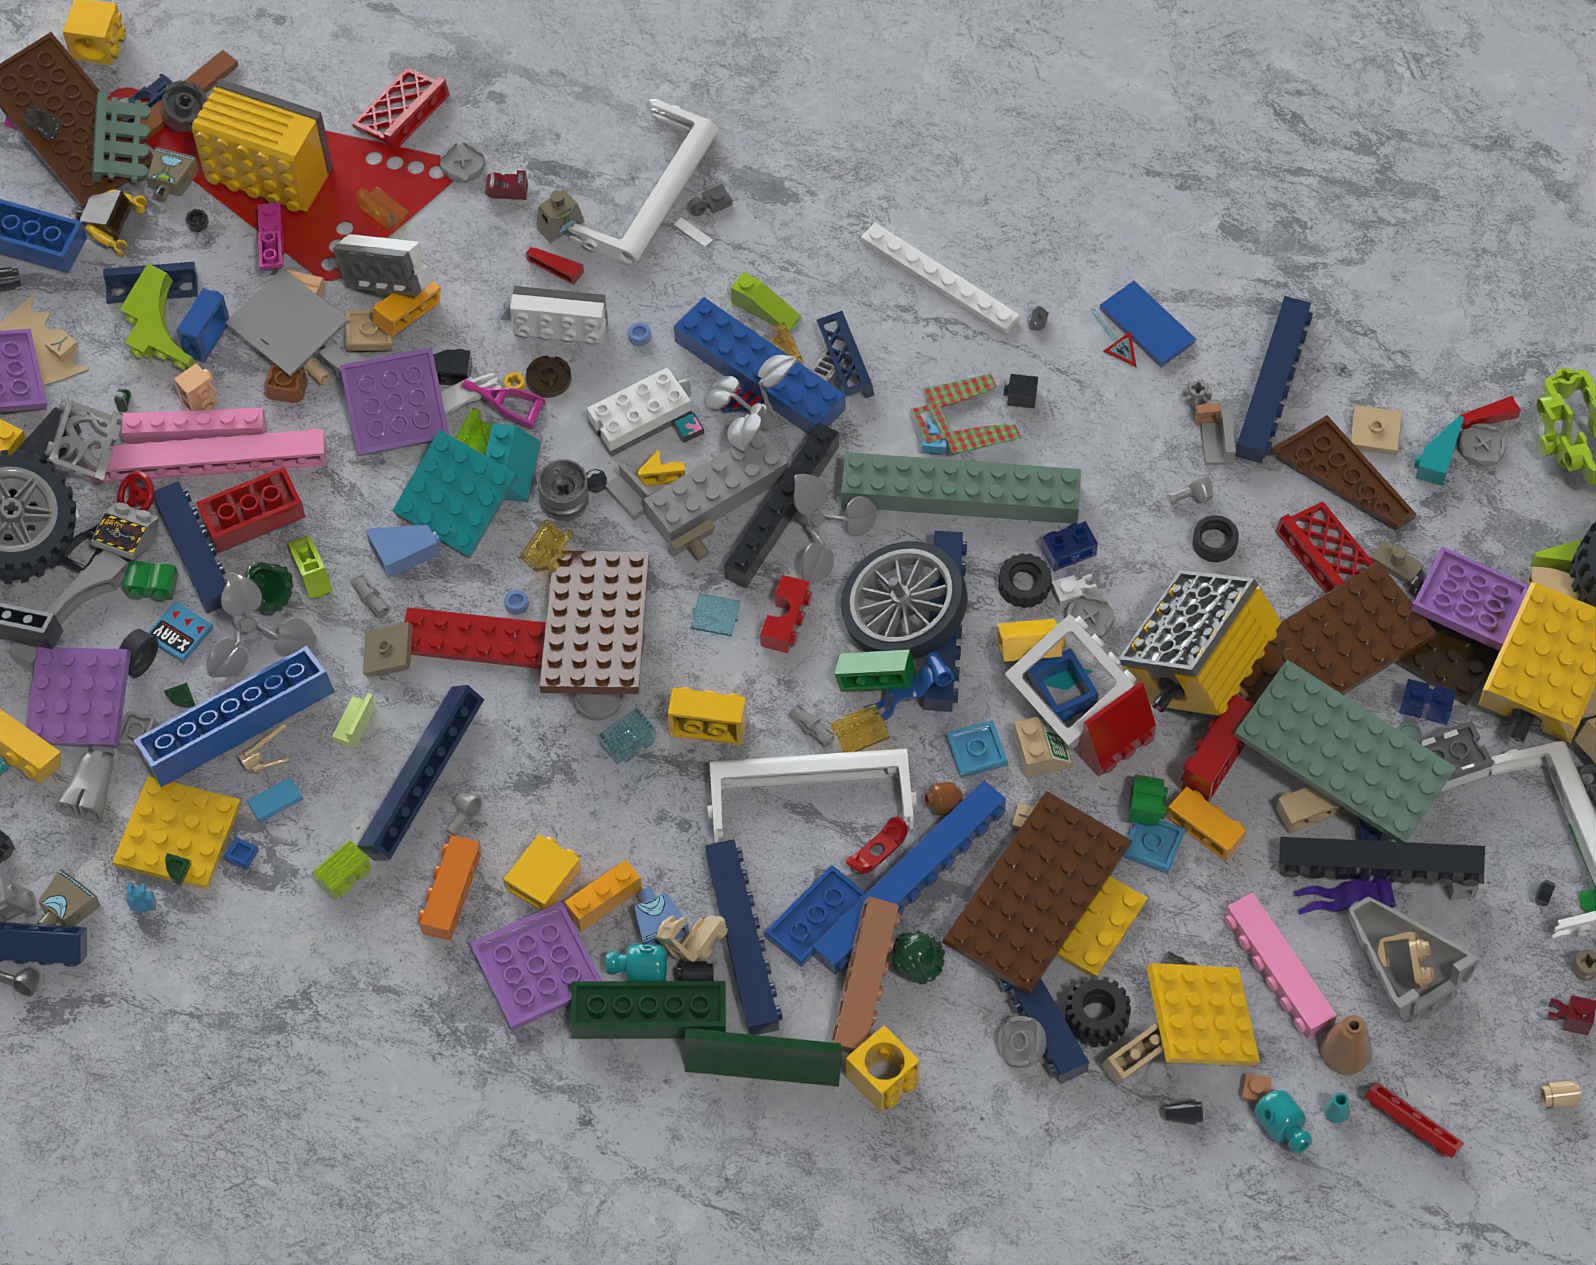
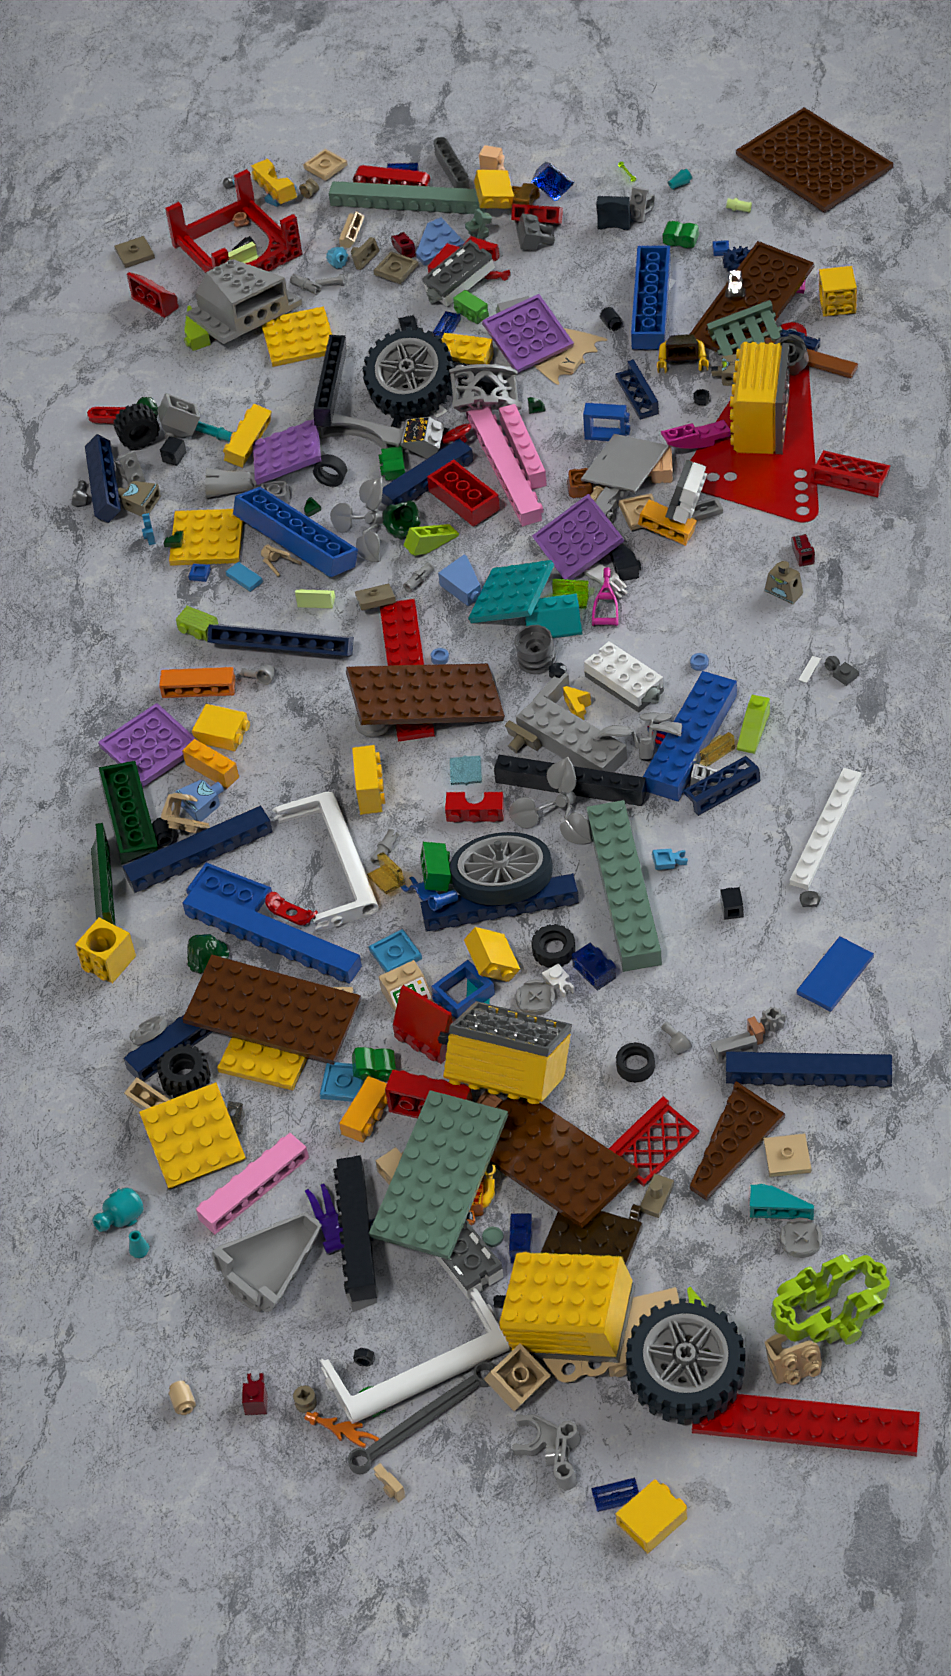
camera: 80 degrees right, 10 degrees down
lime arch [120,264,196,371] -> none
dark azure tile [147,601,214,663] -> none
light nougat brick [174,363,218,411] -> none
clear yellow panel [356,187,409,230] -> none
light grey tile [440,142,485,182] -> none
white piece [501,286,608,344] -> none
yellow bush [504,372,525,390] -> none
clear yellow panel [520,520,574,572] -> none
red piece [526,246,584,285] -> none
dark brown tile [526,355,572,398] -> none
white piece [568,99,719,265] -> none
clear light blue brick [599,708,657,765] -> none
teal piece [606,944,667,981] -> none
tile [673,412,704,443] -> none
nougat brick [830,897,900,1054] -> none
piece [911,374,1022,454] -> none
dark orange head [924,782,963,815] -> none
white piece [1005,614,1137,749] -> none
piece [1091,308,1137,368] -> none
black cone [1165,1099,1203,1125] -> none
nougat plate [1241,1073,1272,1104] -> none
medium nougat cone [1320,1015,1372,1075] -> none
red plate [1365,1082,1464,1158] -> none
tan piece [1378,932,1435,989] -> none
medium lavender plate [1411,546,1529,651] -> none
red piece [1460,396,1521,430] -> none

